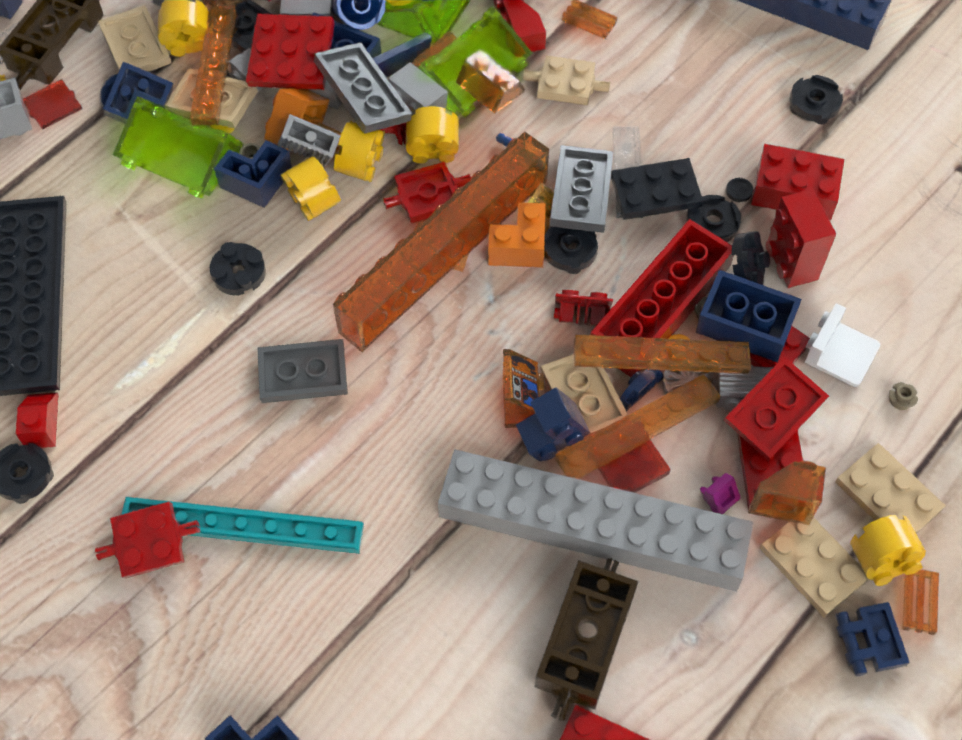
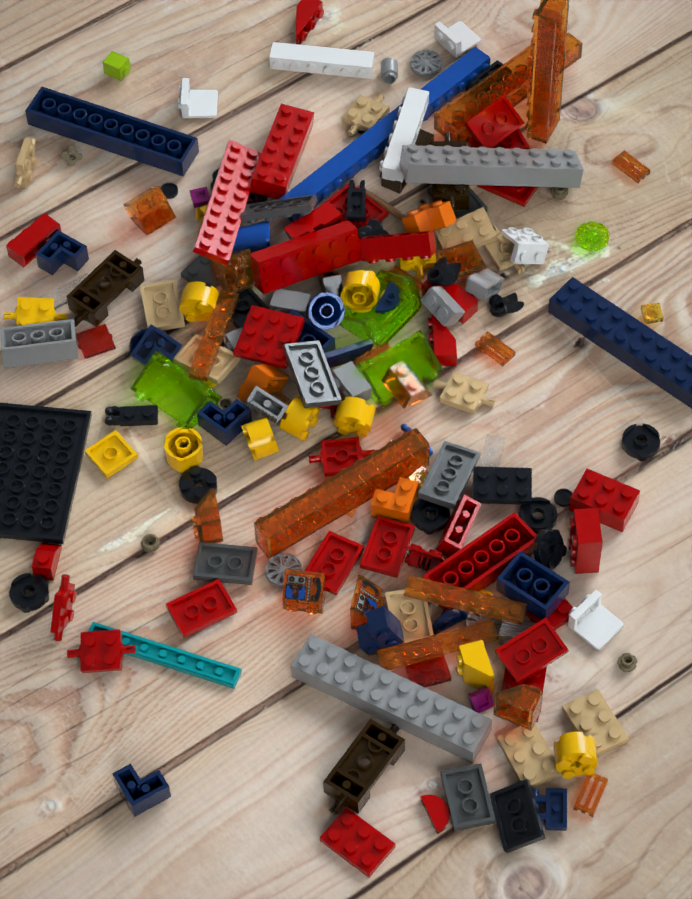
camera: 15 degrees right, 5 degrees down
none -> red plate [50,574,77,641]
none -> yellow plate [85,430,138,479]
none -> black hinge [105,405,158,427]
none -> dark tan plate [141,534,160,552]
none -> yellow brick [164,427,204,474]
none -> red plate [166,579,237,638]
none -> clear orange slope [192,488,223,543]
none -> light grey wheel [265,553,302,588]
none -> clear orange slope [282,569,326,614]
none -> red plate [302,531,364,596]
none -> red plate [360,516,415,578]
none -> red tile [420,794,450,834]
none -> red brick [435,494,481,557]
none -> dark grey plate [440,764,496,831]
none -> yellow slope [455,640,494,695]
none -> black plate [489,779,545,853]

